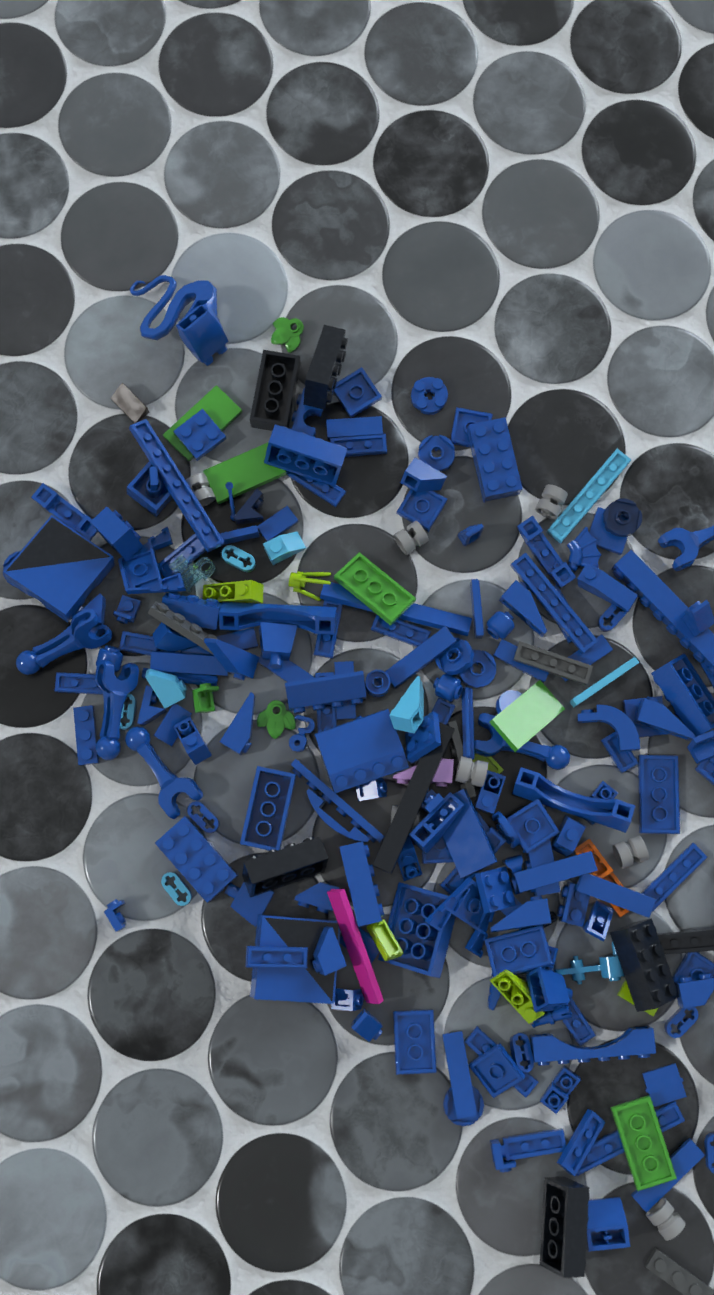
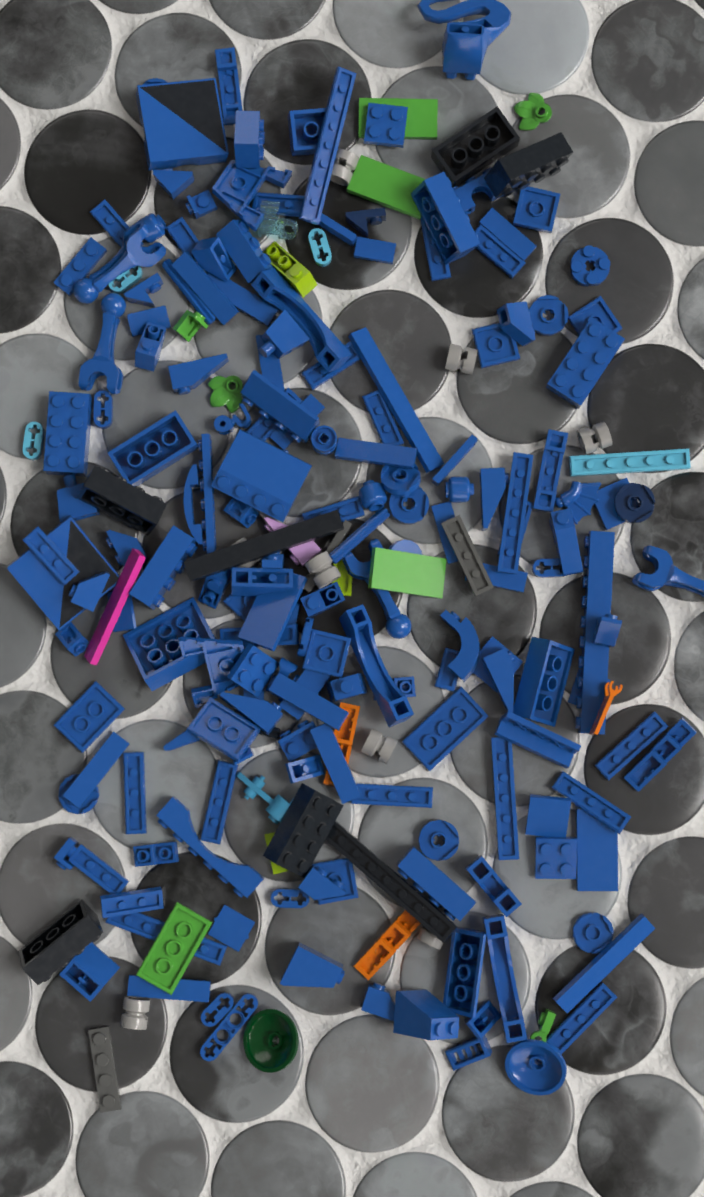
camera: 50 degrees right, 5 degrees up
blue piece [16,609,112,675] -> none
slope [111,383,149,423] -> none
medium azure slope [145,669,187,708] -> none
dark grey plate [148,601,218,654] -> none
blue tile [149,466,158,491] -> none
blue slope [204,638,259,681] -> none
blue hinge [225,482,236,521] -> none
medium azure slope [263,531,306,565] -> none
lime plant [289,571,331,601] -> none
bright green tile [334,552,416,626] -> none
blue slope [351,1008,383,1042] -> none
lime tile [366,919,404,961] -> none
medium azure slope [390,676,424,734] -> none
blue plate [405,711,441,763] -> none
blue slope [458,524,484,546] -> none
blue tile [468,1043,525,1098] -> none
lime slope [490,969,545,1024] -> none
blue beam [509,1033,534,1073] -> none
blue torso [526,967,573,1012] -> none
blue pin [532,1005,572,1028] -> none
medium azure tile [570,657,639,708] -> none

